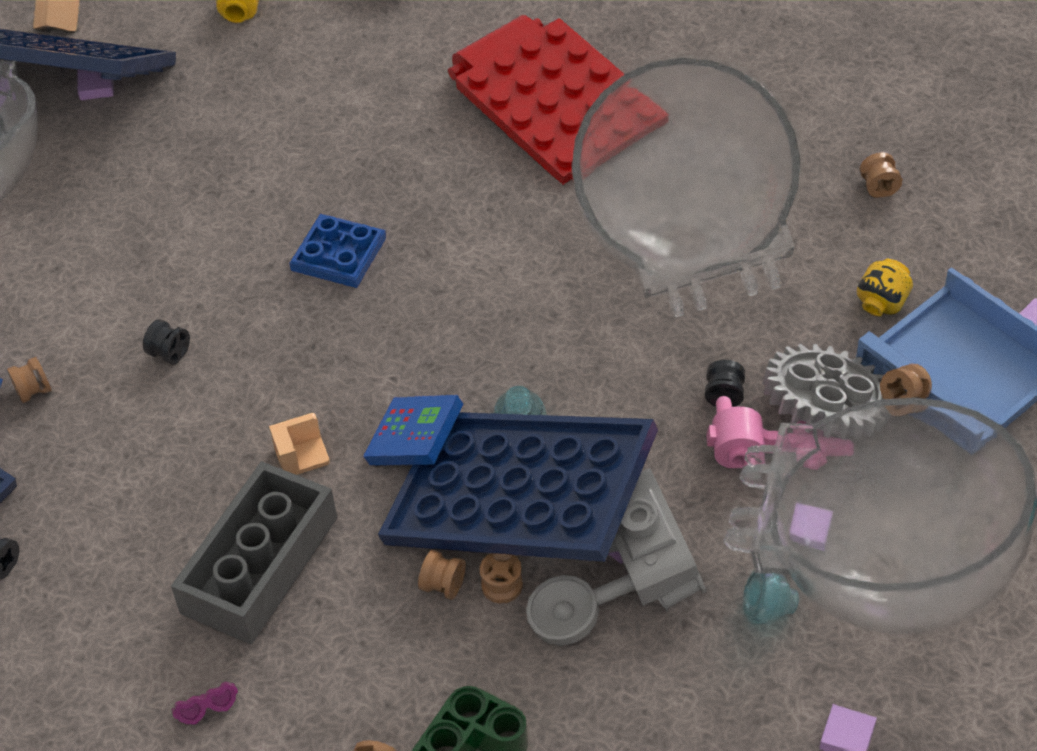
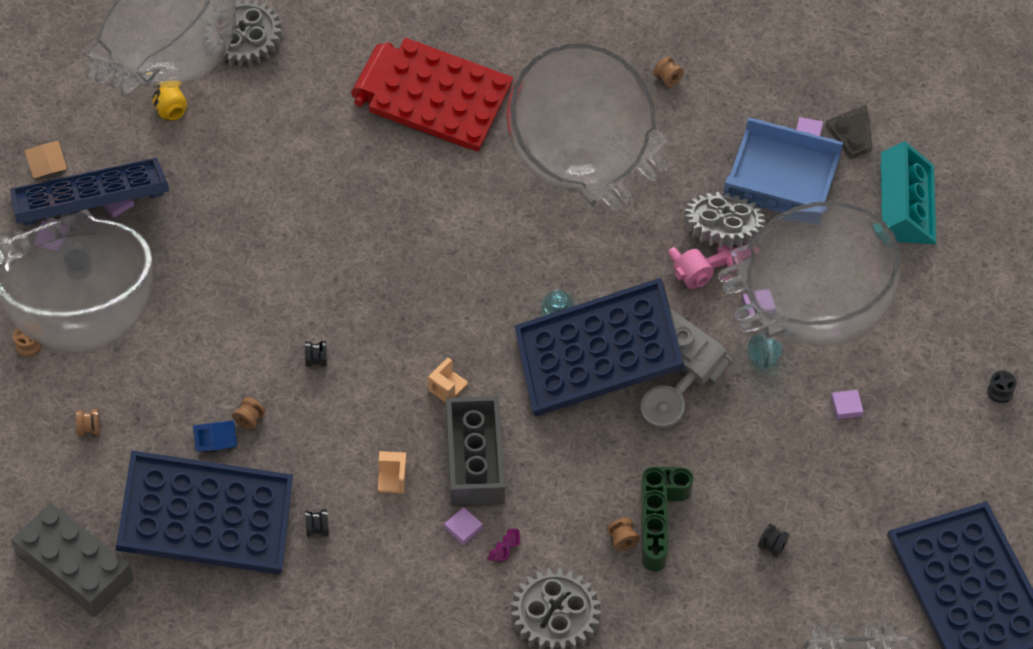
camera: 35 degrees left, 5 degrees up
blue tile [289,214,386,288] -> none
blue tile [363,395,463,465] -> none
medium nougat wheel [418,550,466,600] -> none
medium nougat wheel [479,553,523,604] -> none
black wheel [705,360,746,407] -> none
yellow head [856,258,913,317] -> none
medium nougat wheel [880,363,932,409] -> none
none -> light nougat panel [378,451,407,494]
none -> lavender tile [444,507,483,545]

